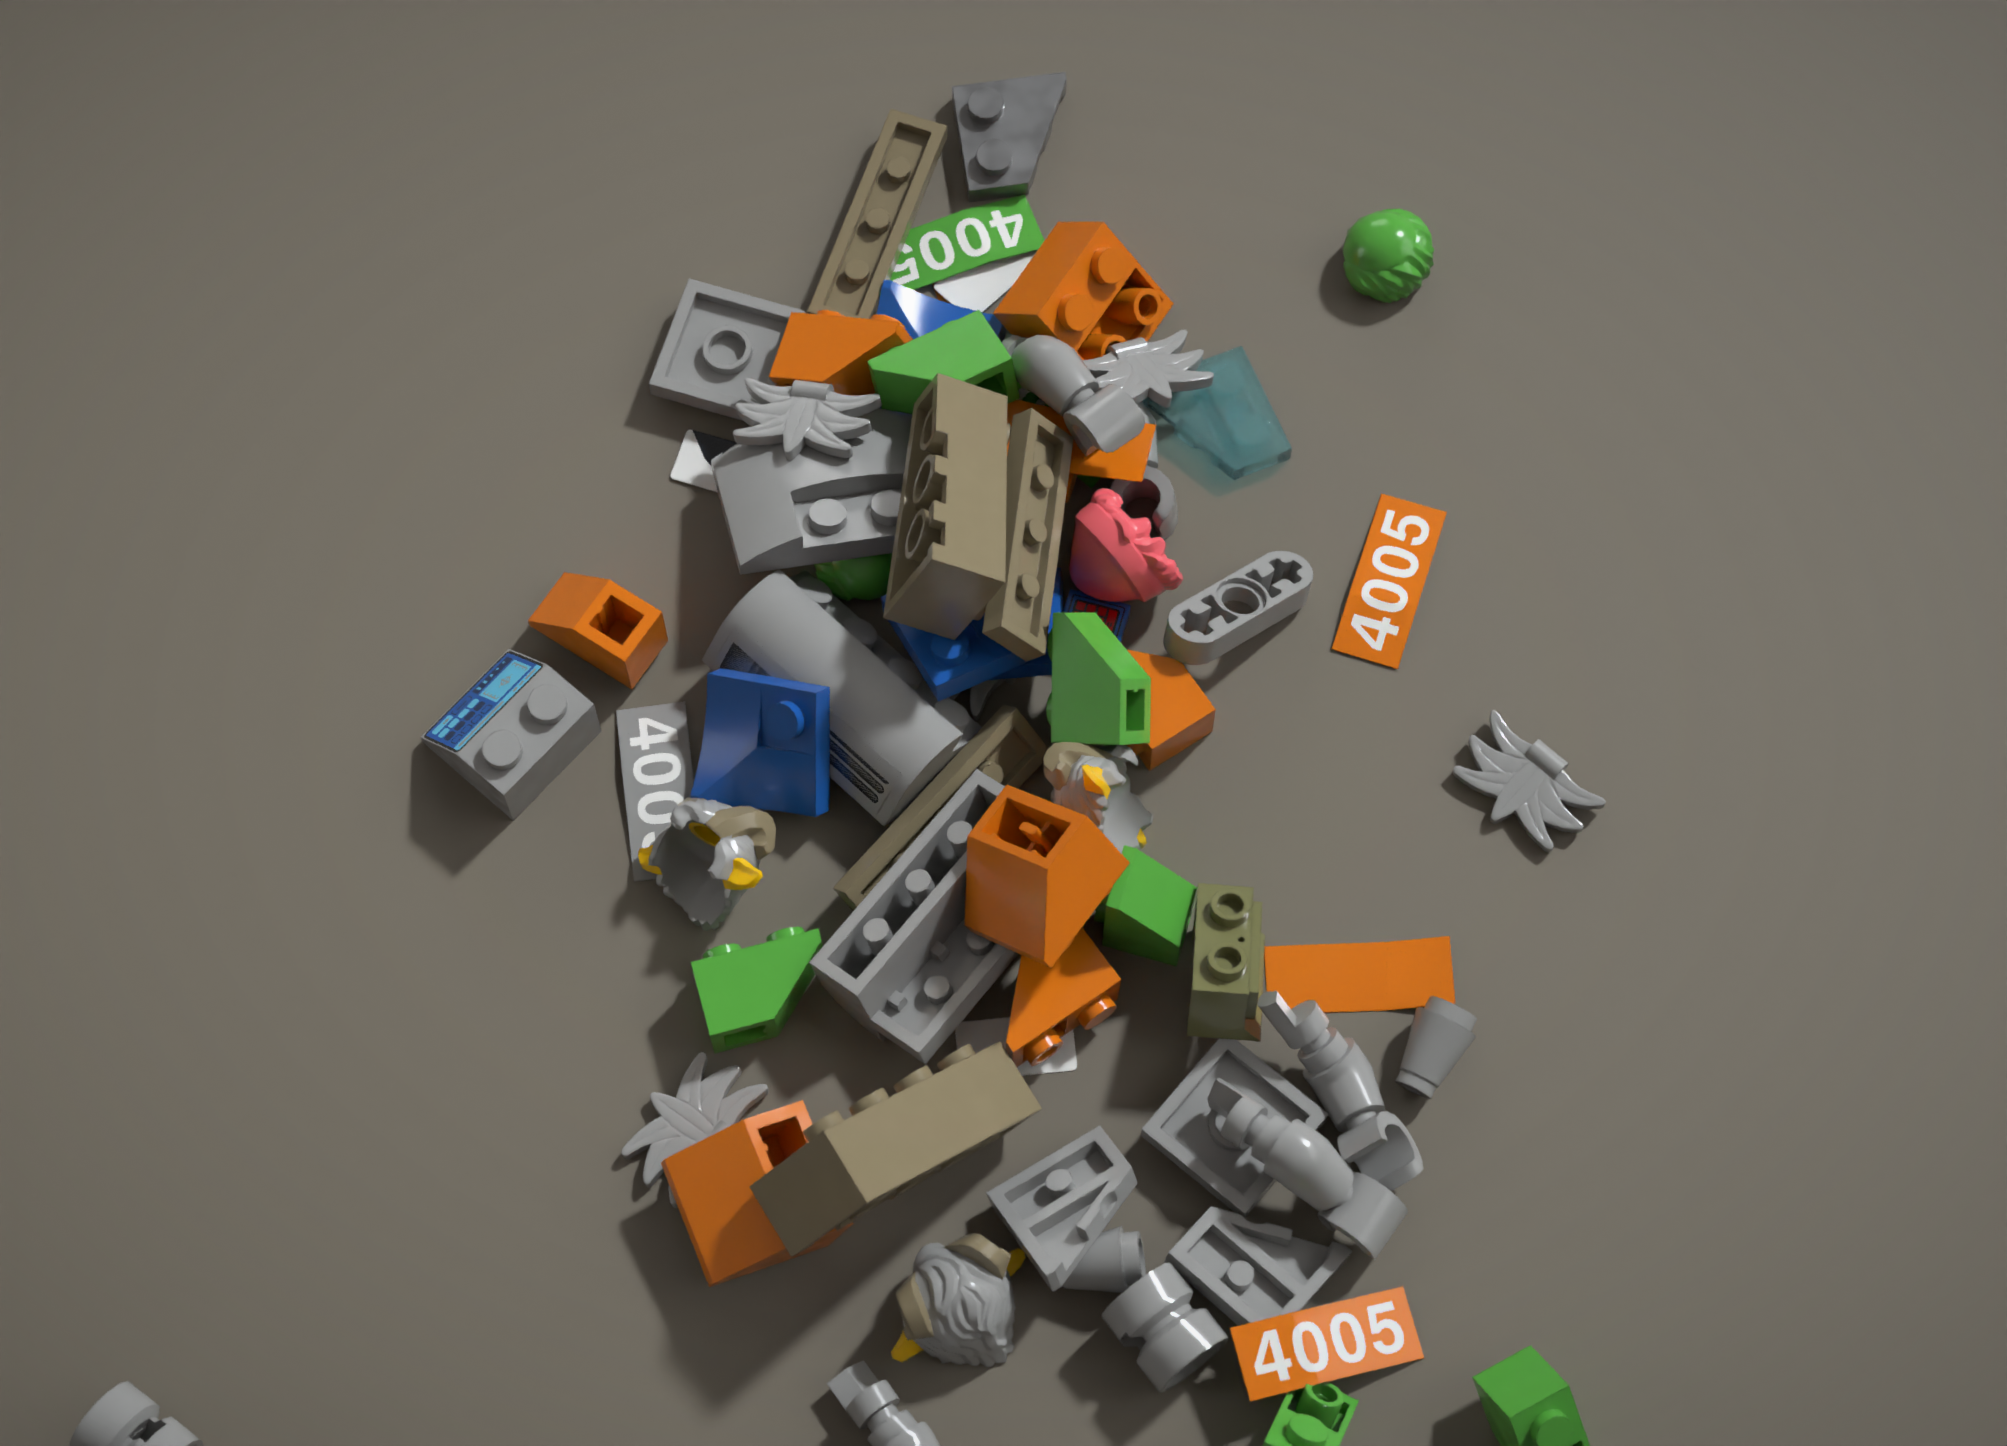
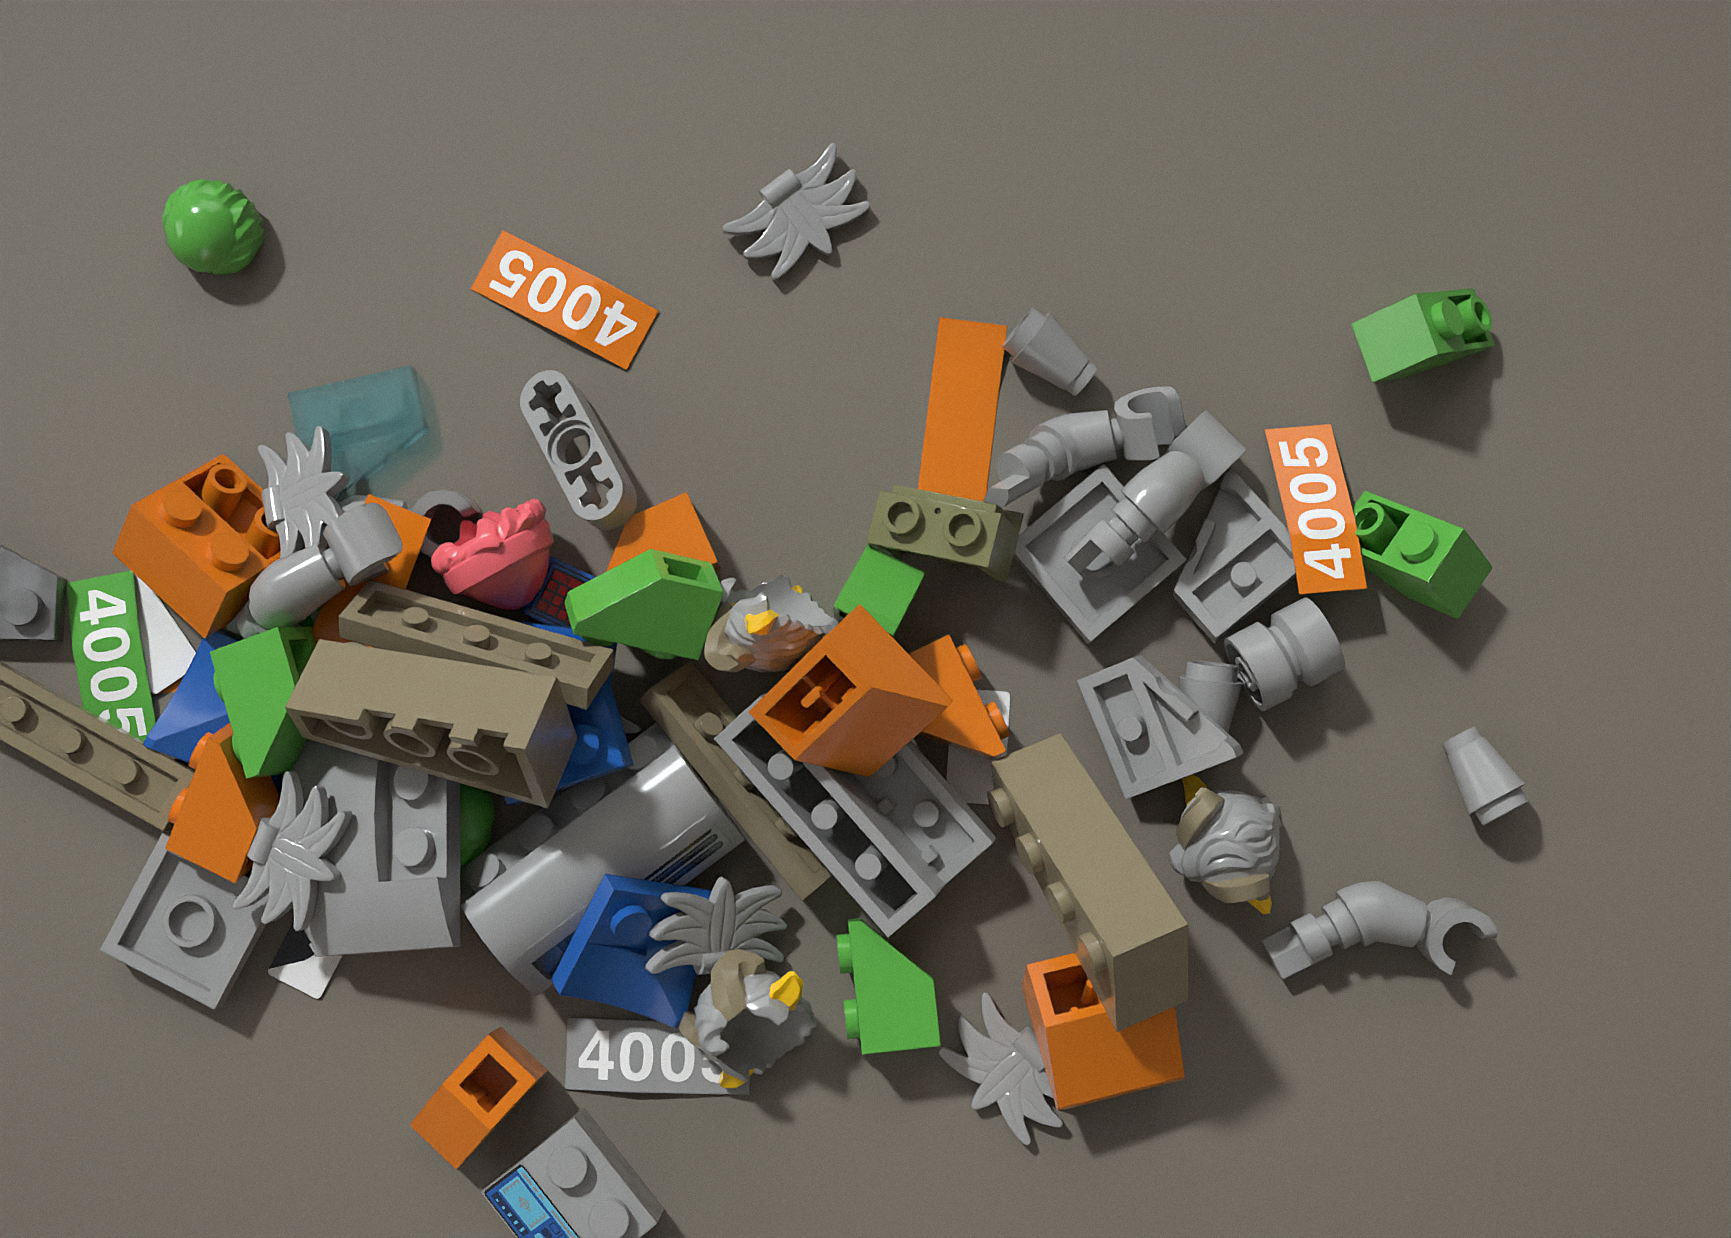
camera: 85 degrees left, 15 degrees up
none -> light grey piece [645,877,787,975]

